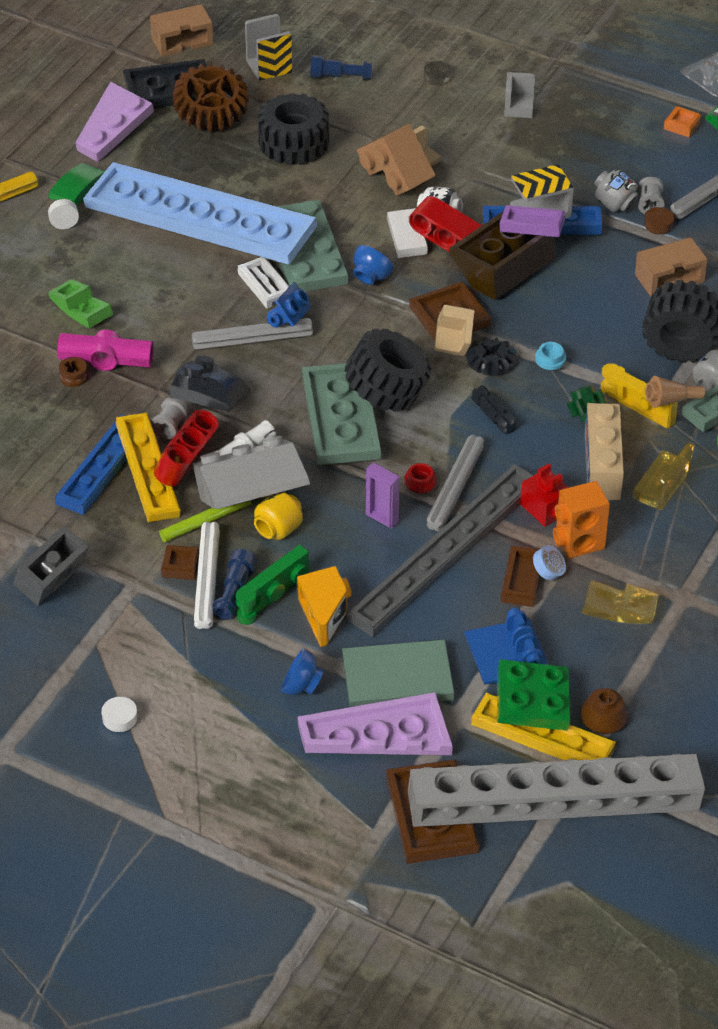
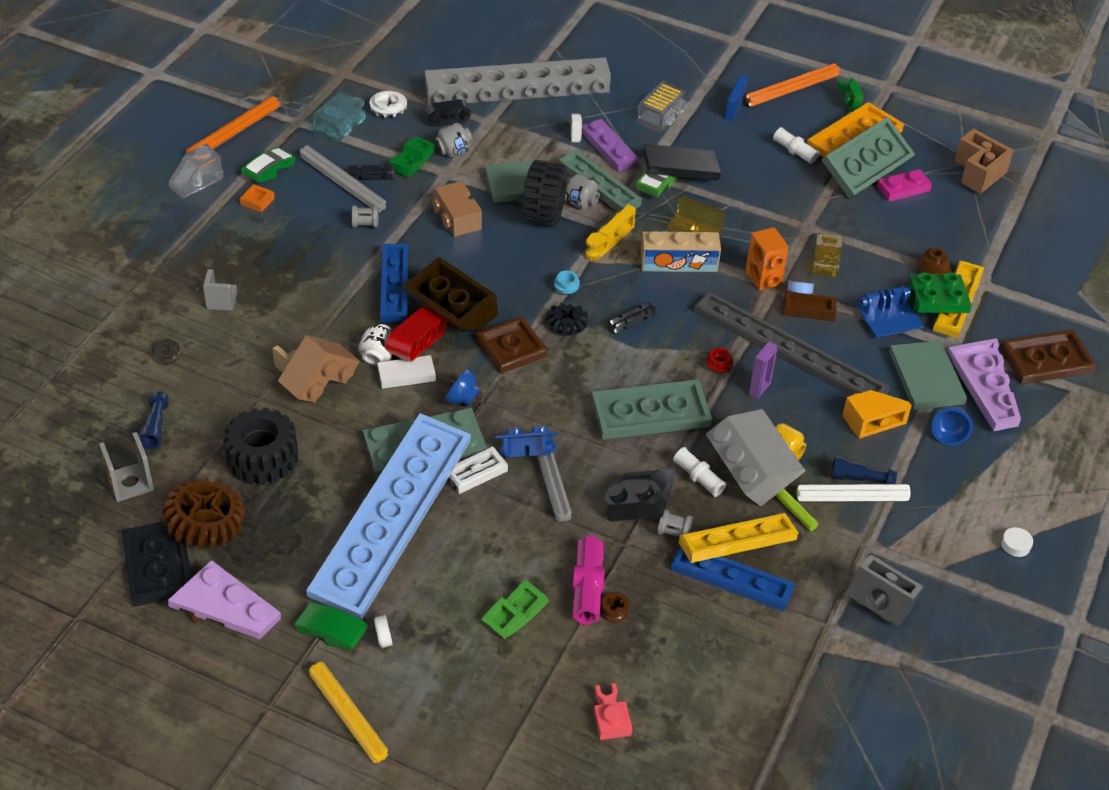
camera: 95 degrees left, 0 degrees up
medium nougat brick [150,4,213,56] -> none
red beam [154,410,219,486] -> none
reddish brown tile [161,545,200,580] -> none
green plate [236,544,309,625] -> none
black tyre [344,328,432,412] -> none
light grey brick [408,754,705,827] -> none
light grey axle [427,435,484,532] -> none
tan panel [434,305,474,356] -> none
medium lavender tile [500,205,565,237] -> none
piece [510,164,574,218] -> none
red brick [520,463,569,527] -> none
dark green gear [567,384,607,422] -> none
light grey head [594,169,638,212] -> none
reddish brown tile [644,207,674,234] -> none
medium nougat cone [645,376,705,408] -> none

